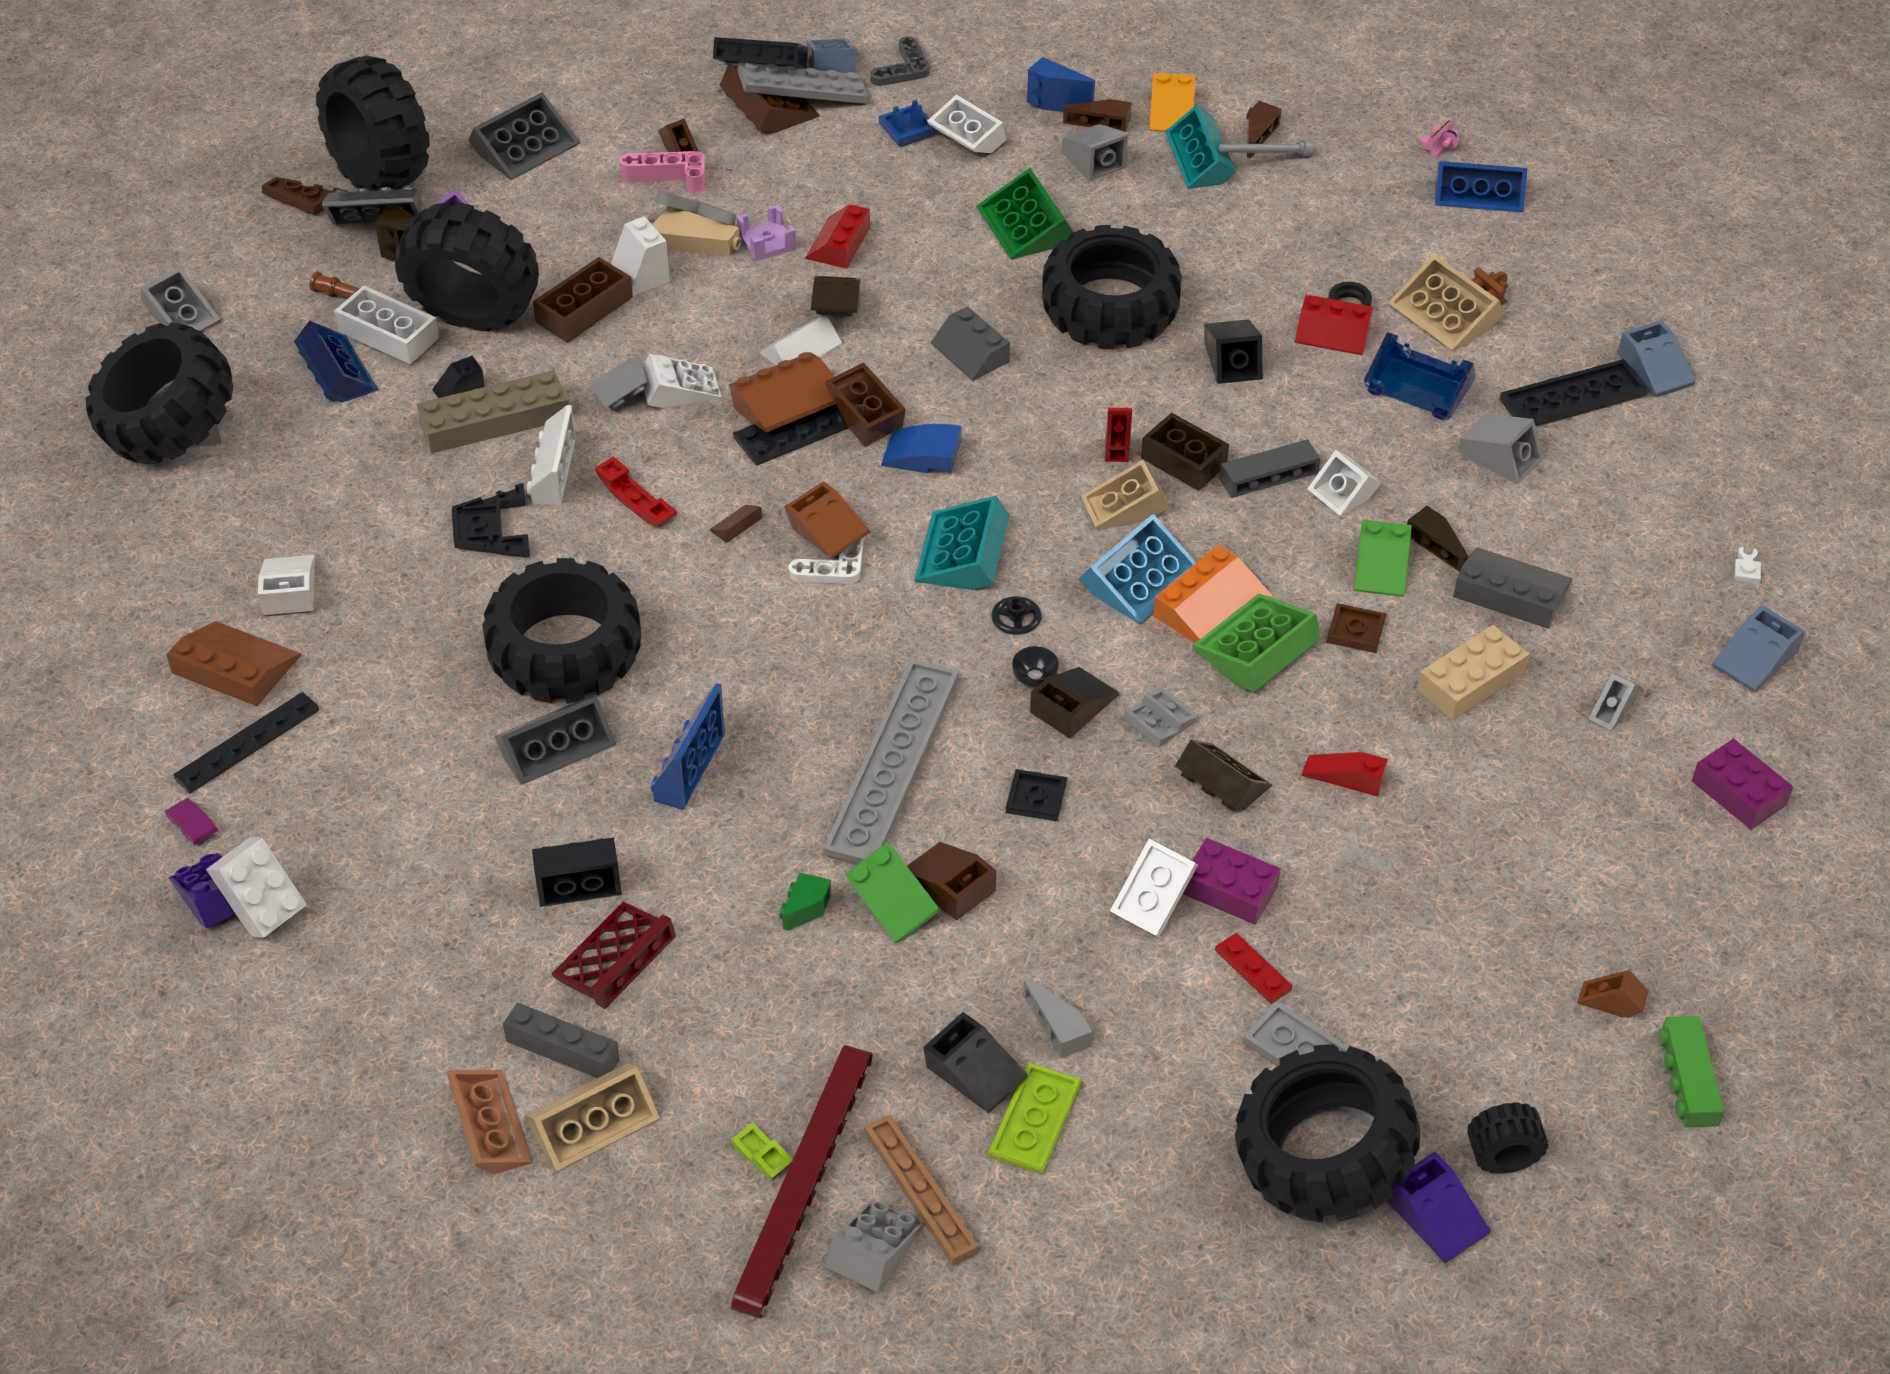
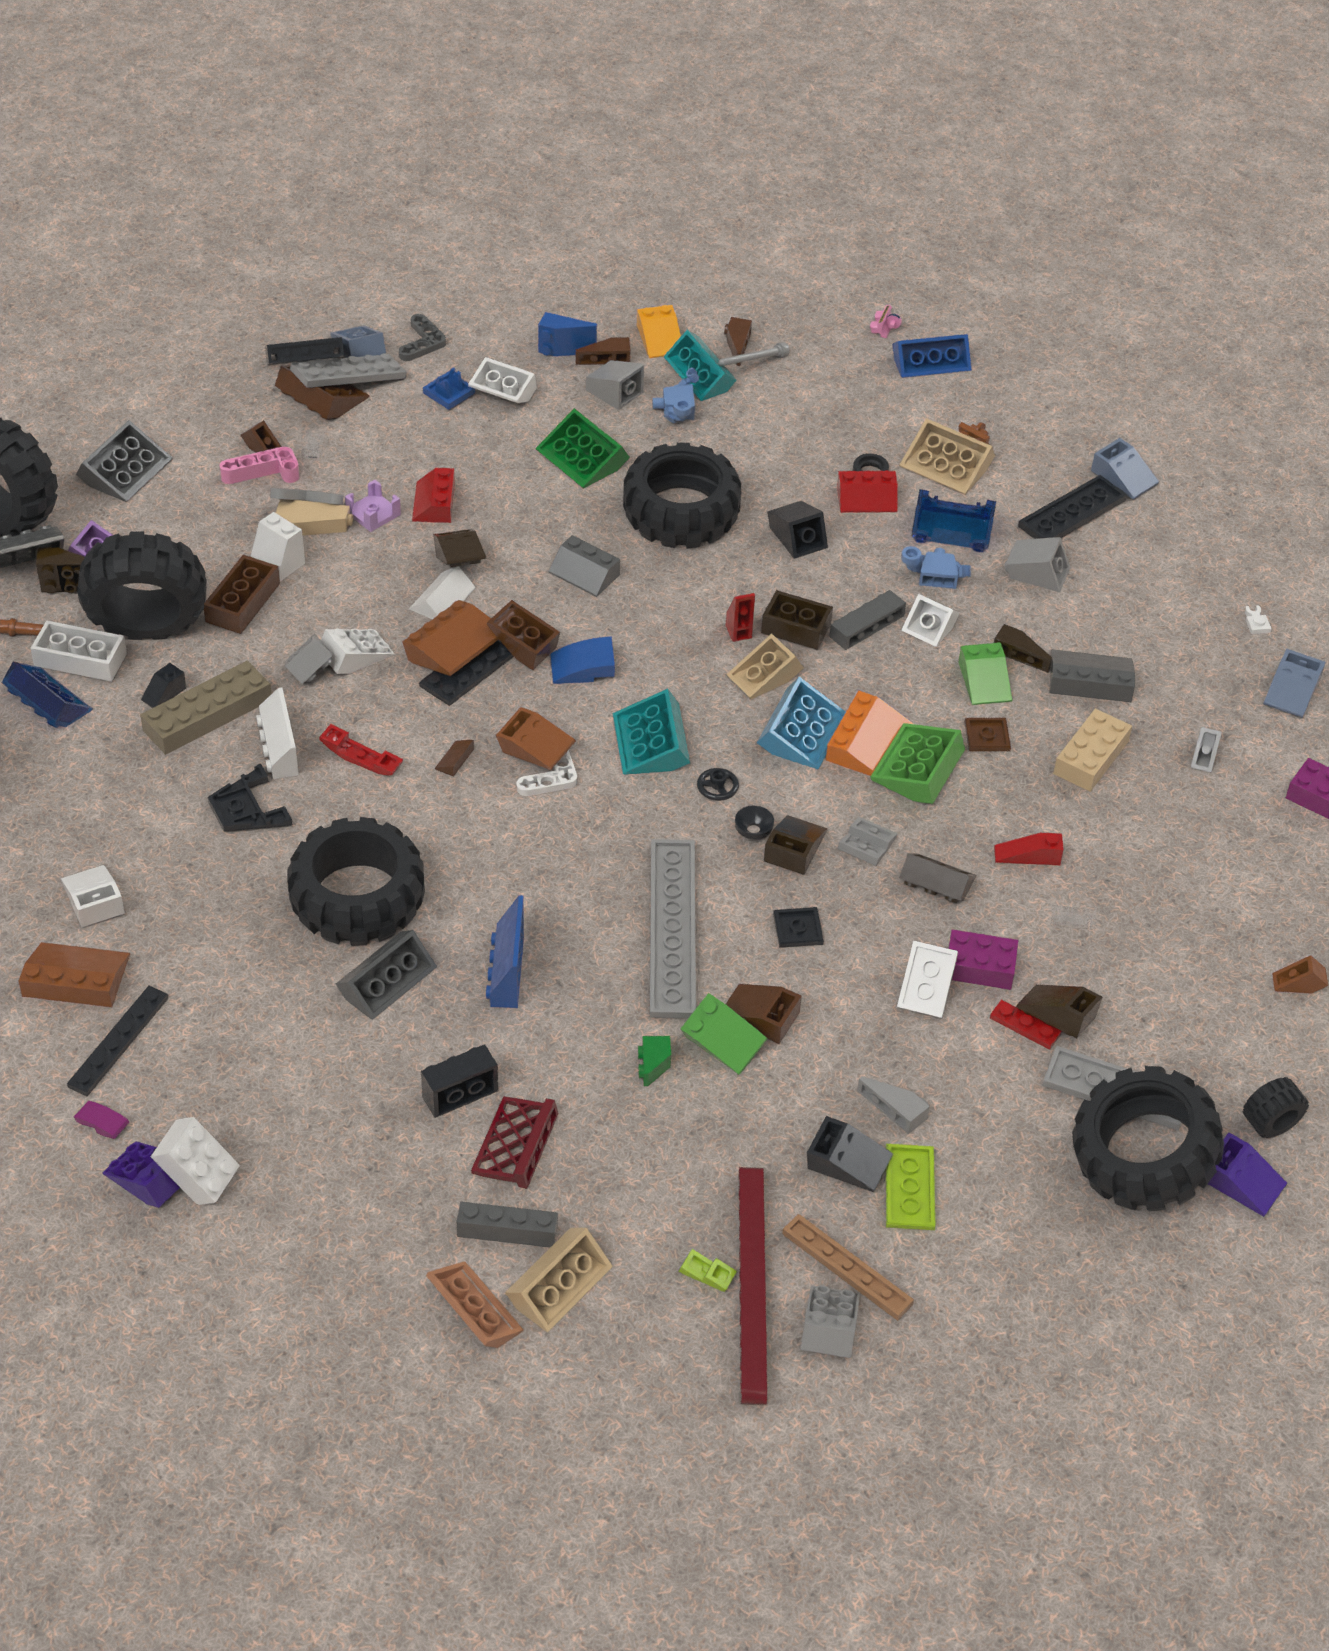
camera: 20 degrees left, 0 degrees up
none -> medium blue torso [652,368,699,423]
none -> medium blue torso [901,546,971,589]
none -> dark brown slope [1016,985,1103,1039]

